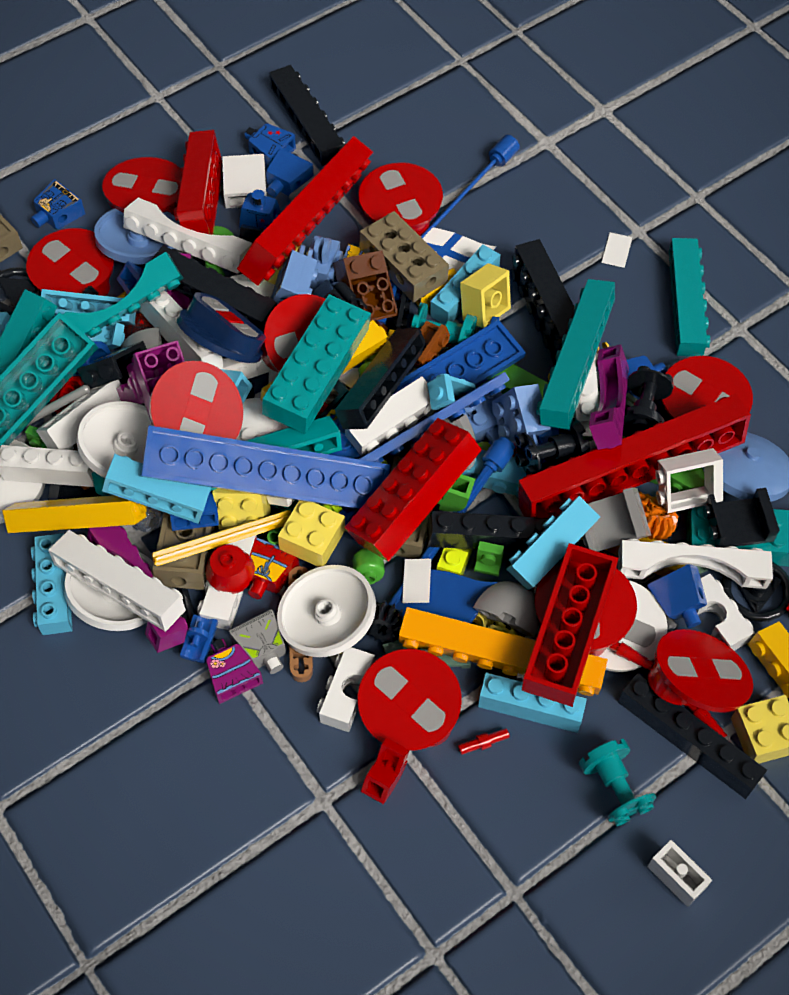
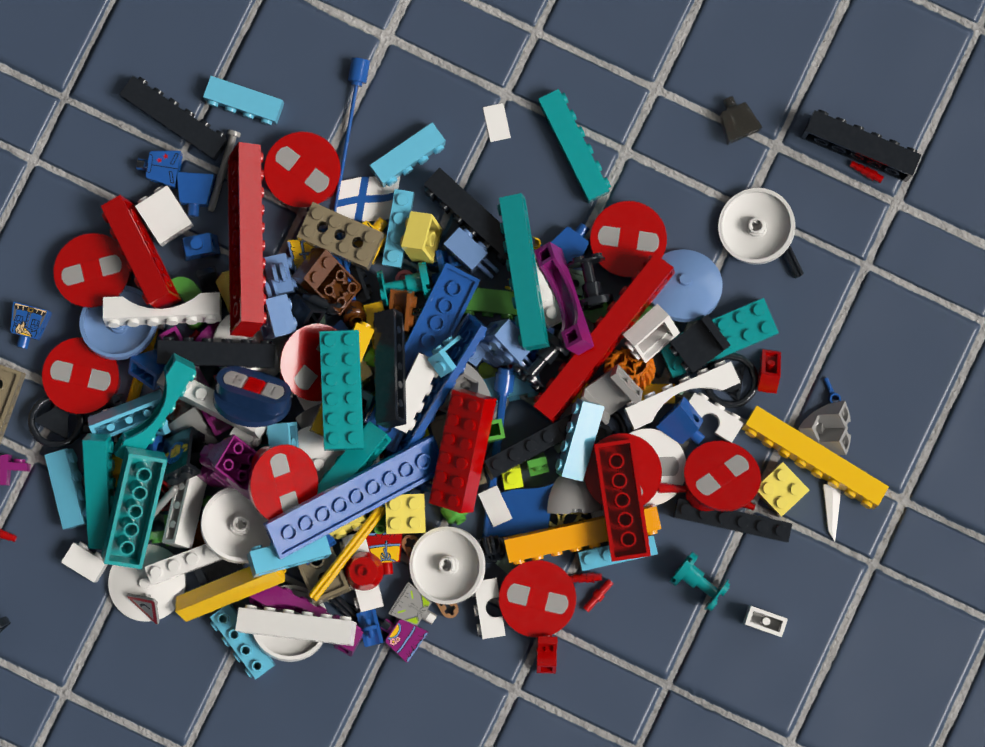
camera: 25 degrees left, 25 degrees up
none -> medium azure brick [203,76,284,126]
none -> medium azure brick [370,122,446,187]
none -> medium blue brick [444,227,499,279]
none -> red animal [569,572,602,583]

